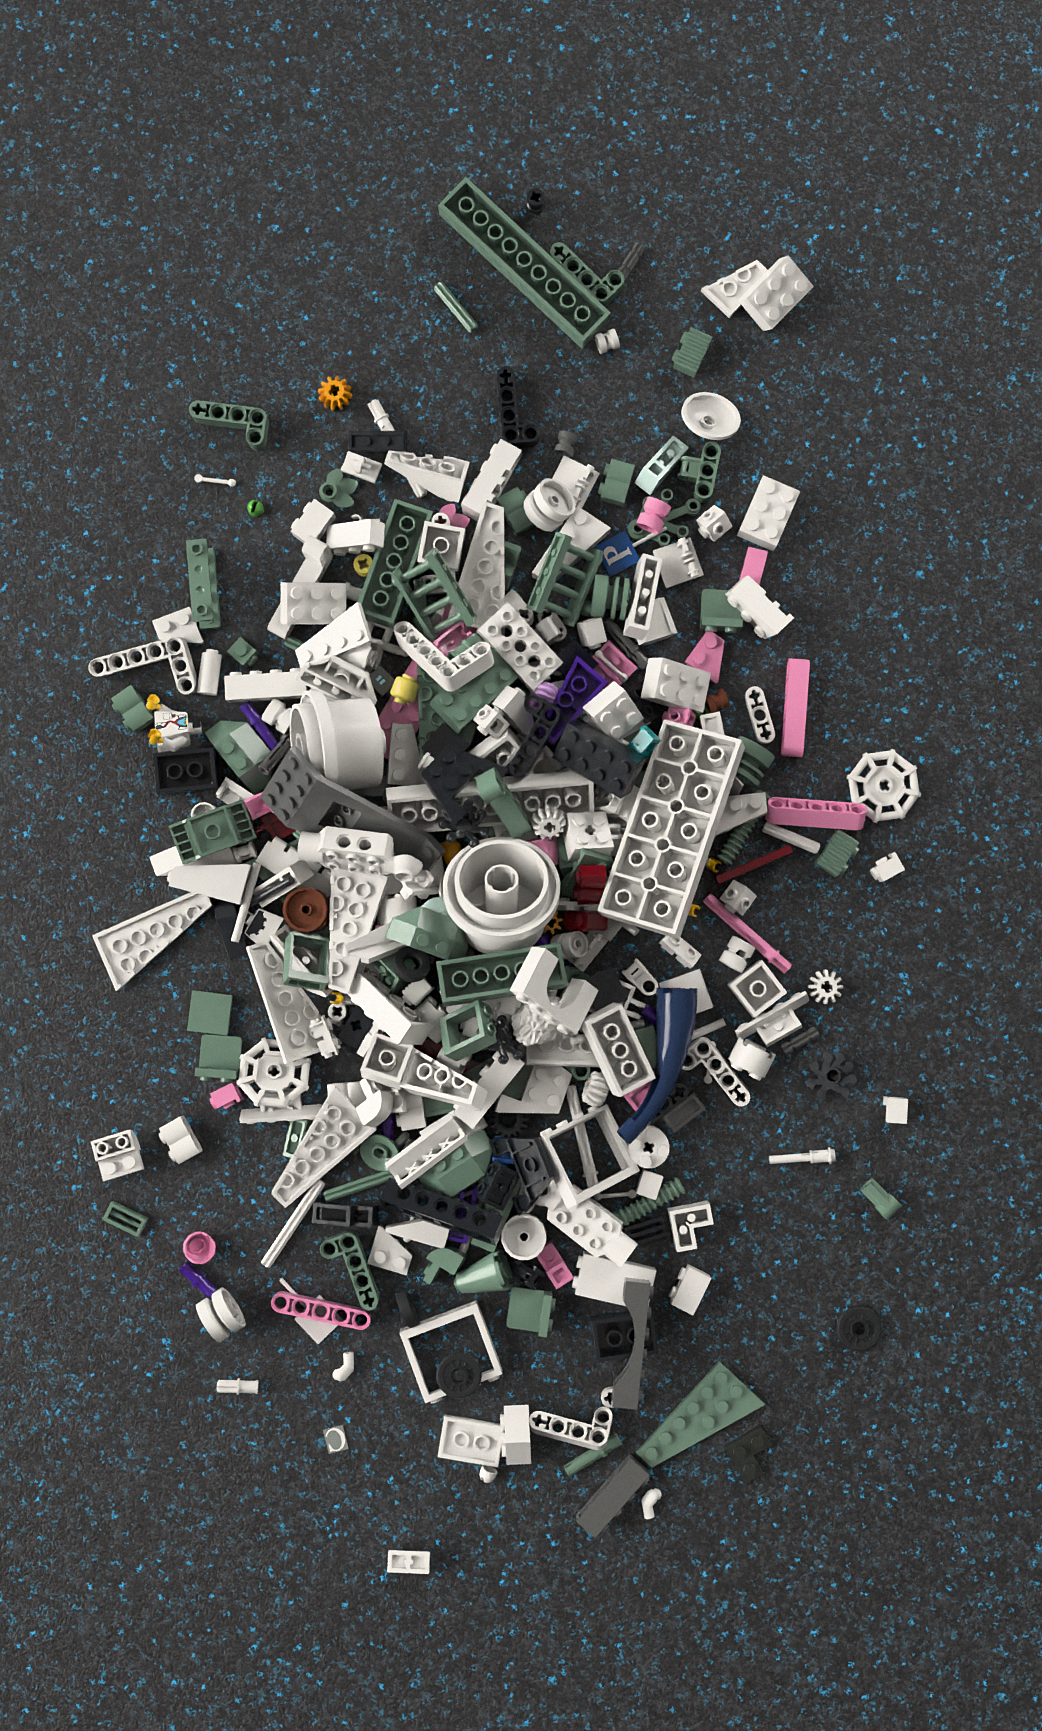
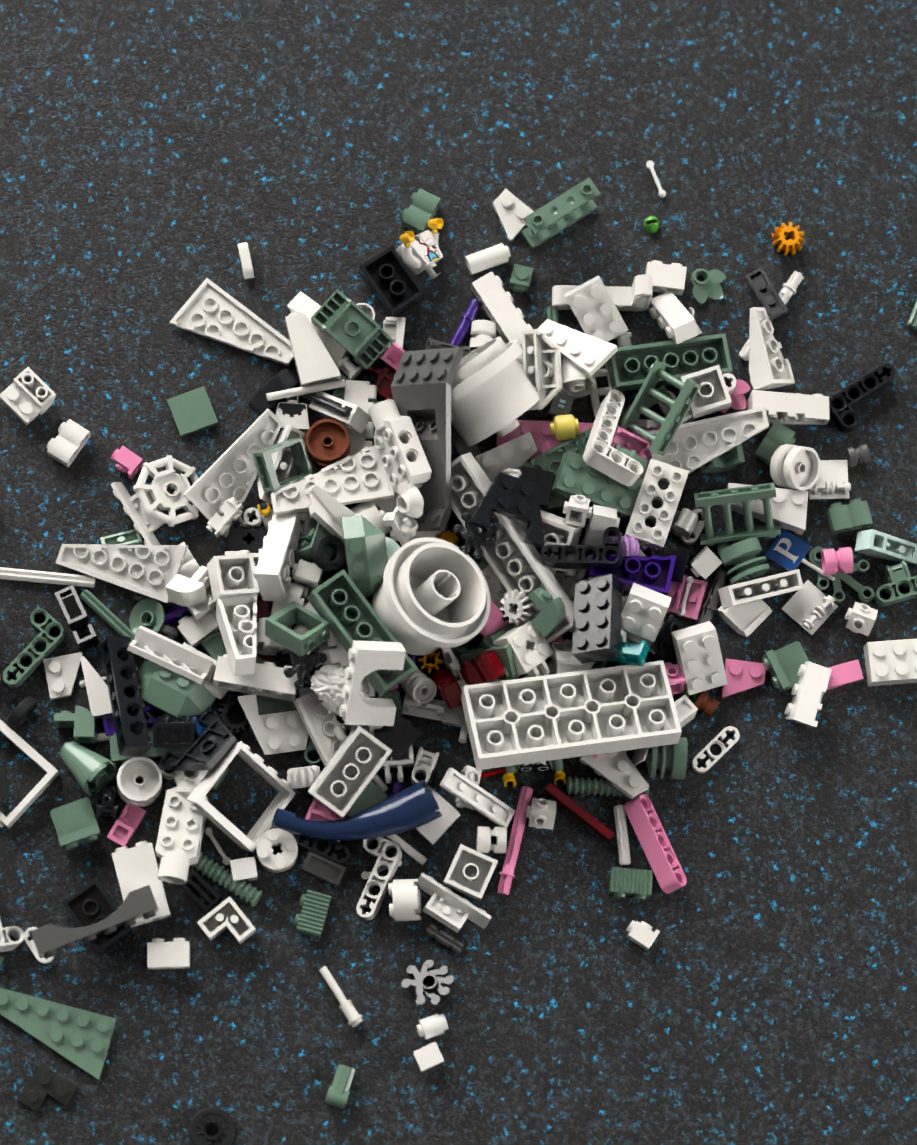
camera: 50 degrees right, 10 degrees down
white beam [88,637,198,694] -> none
sand green beam [189,400,269,451] -> none
sand green bracket [195,1034,242,1082] -> none
sand green wedge [205,720,272,795] -> none
white hips [341,451,382,483] -> none
light yellow wheel [353,554,373,577] -> none
sand green beam [476,767,533,839] -> none
white piece [505,589,534,626] -> none
white axle [566,1085,598,1188] -> none
bright pink beam [781,658,810,758] -> none
white gear [808,970,843,1004] -> none
white plate [846,749,921,823] -> none
none -> white beam [237,242,254,280]
none -> sand green brick [293,890,331,938]
none -> white brick [416,1013,449,1040]
none -> white tile [439,768,516,827]
none -> sand green brick [528,587,565,637]

